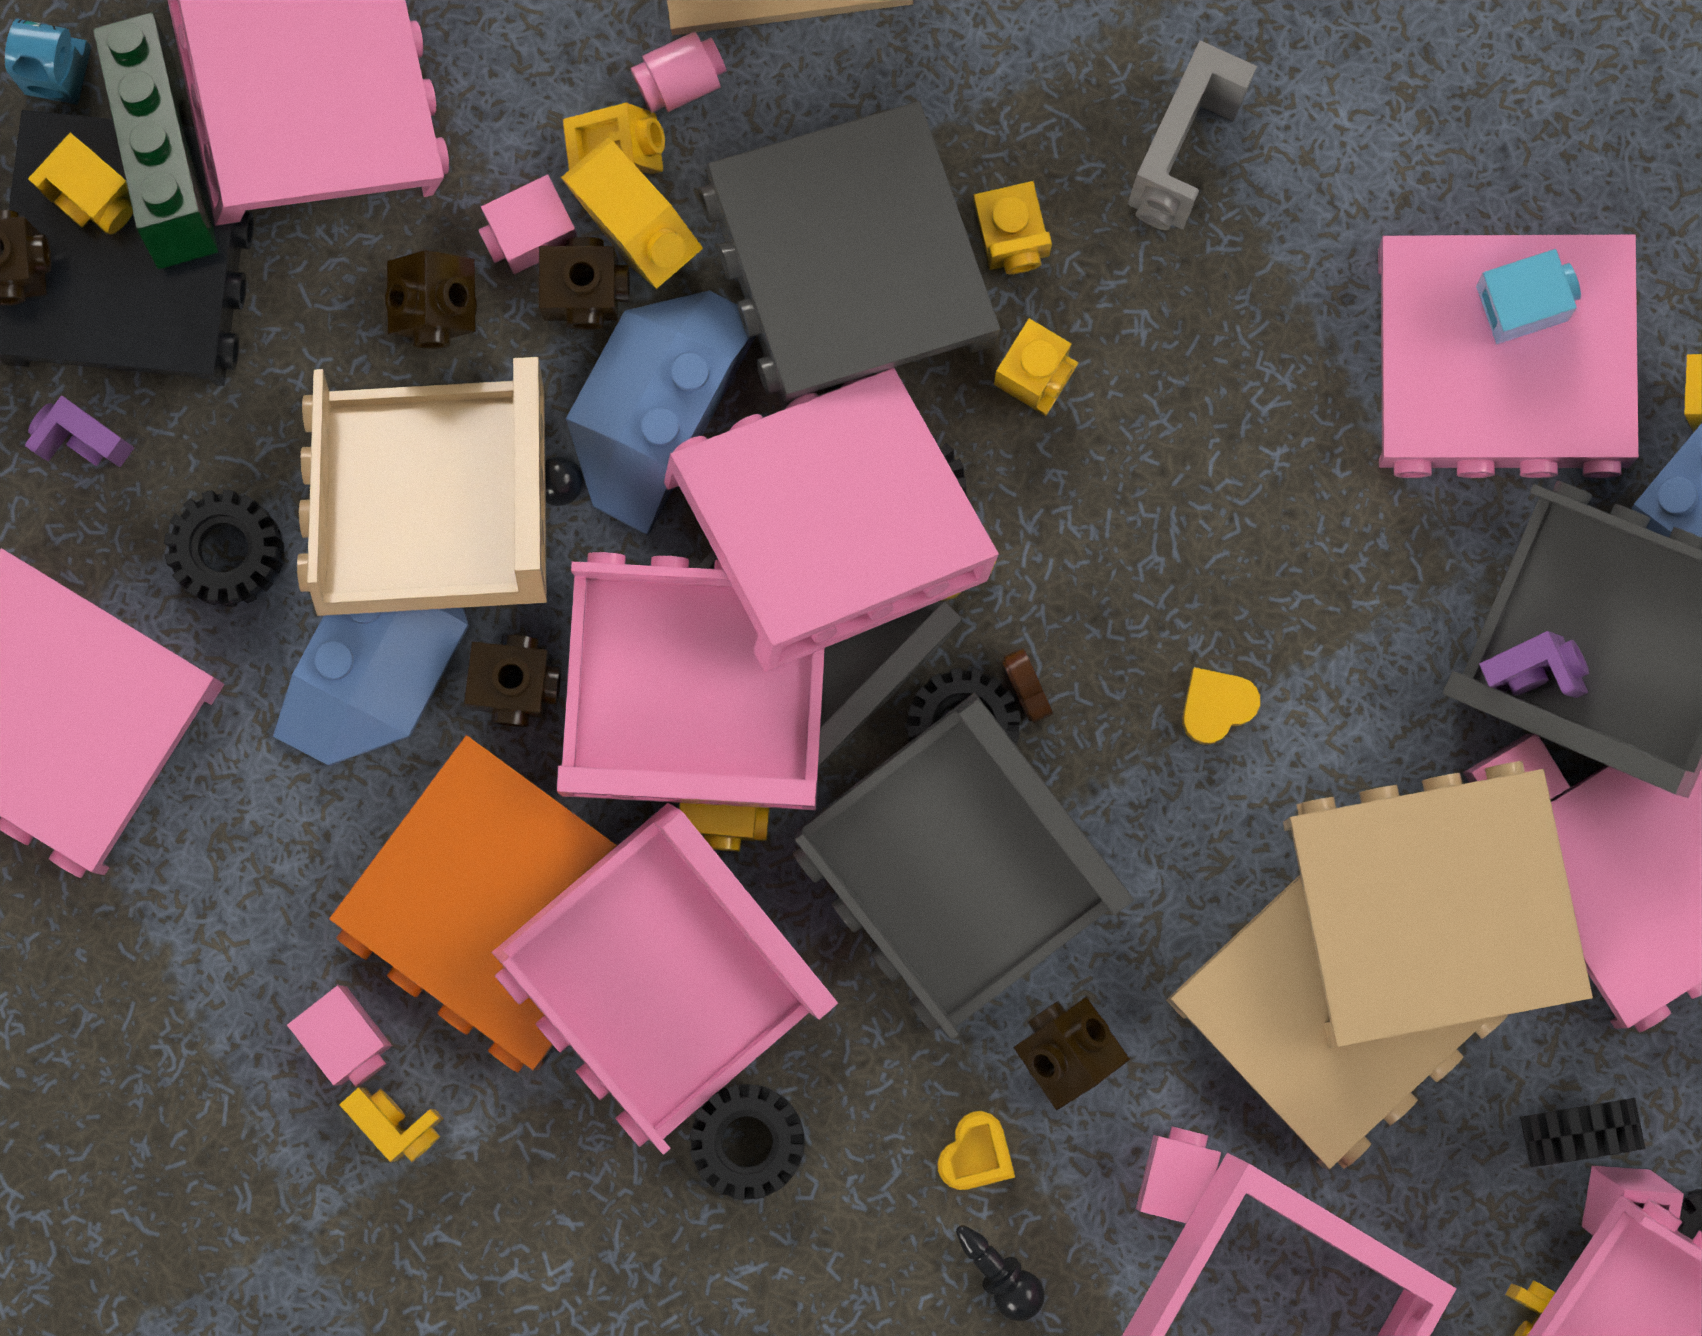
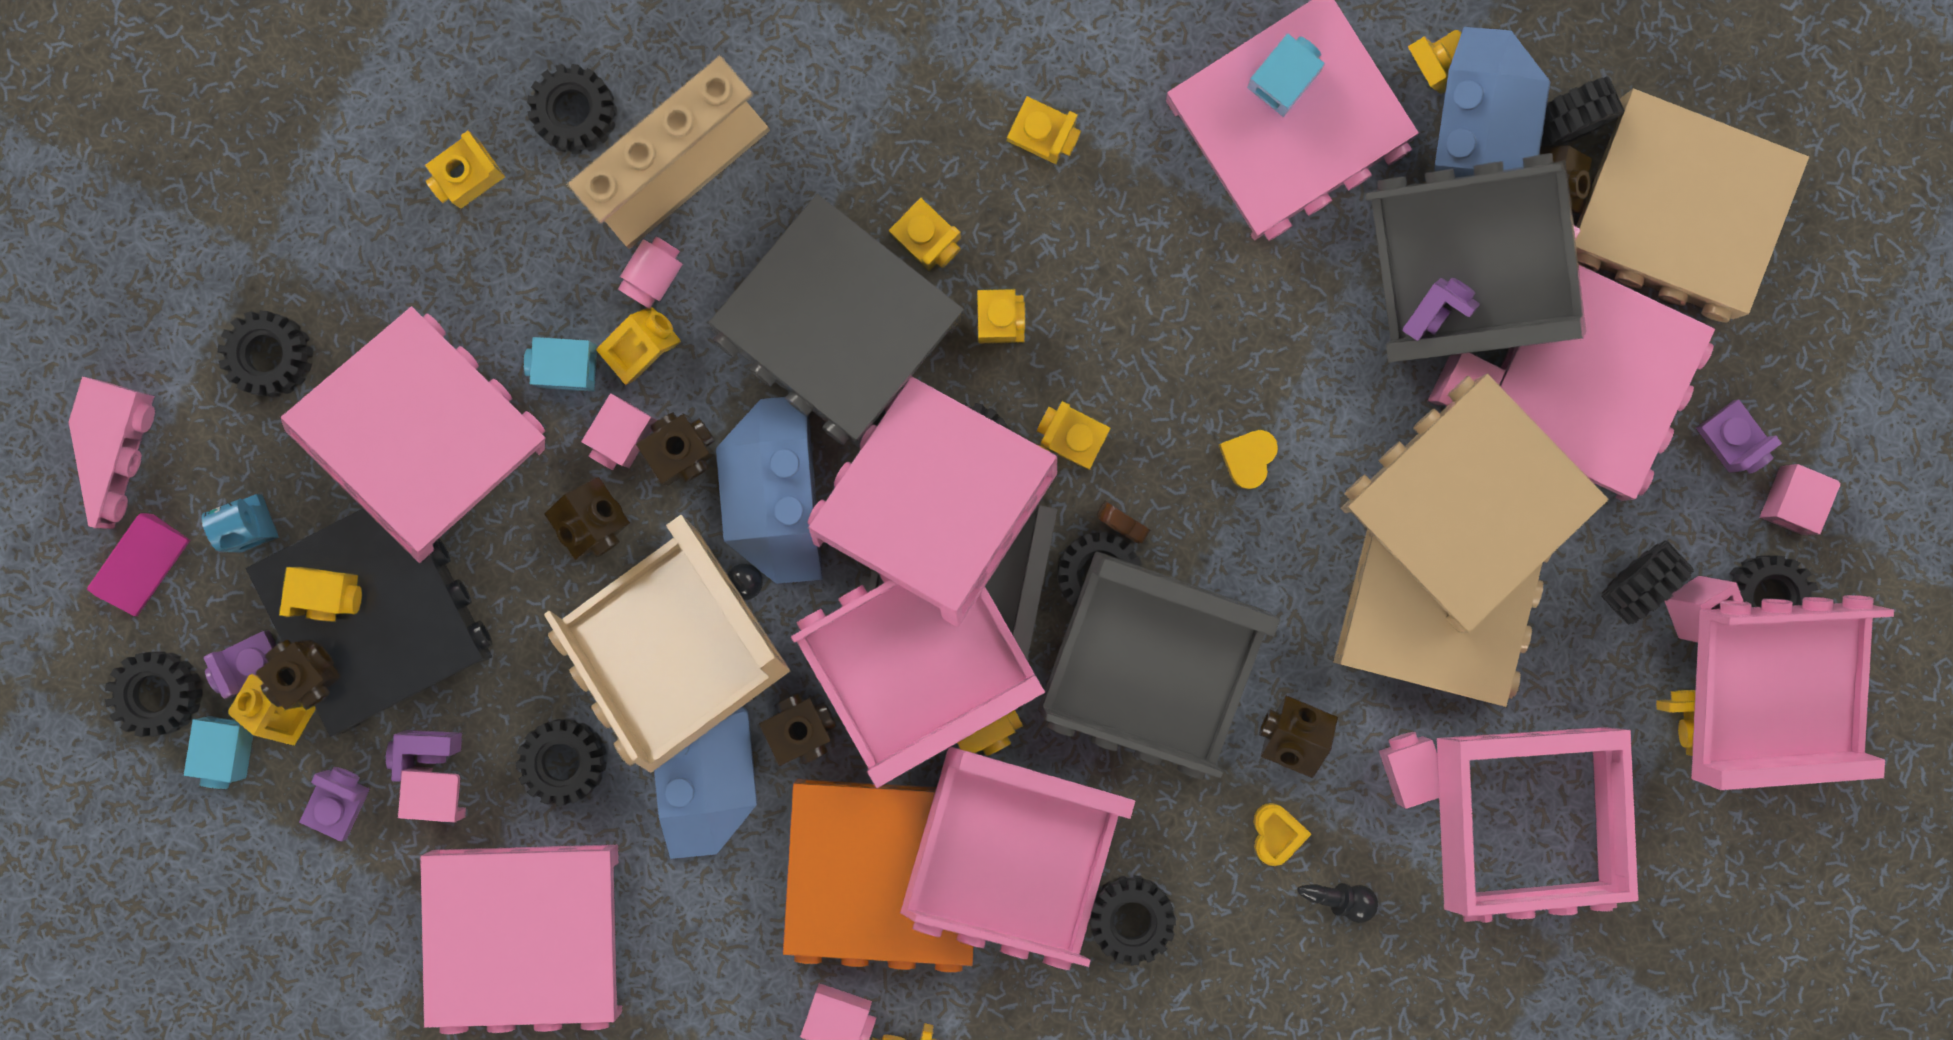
camera: 30 degrees left, 5 degrees up
arch [93,12,218,269] -> none
yellow slope [561,137,703,289] -> none
light grey panel [1127,40,1257,230] -> none
none -> bright pink panel [398,767,466,822]
none -> medium azure brick [524,337,597,391]
none -> yellow bracket [1007,96,1082,164]
none -> yellow bracket [1036,401,1111,470]

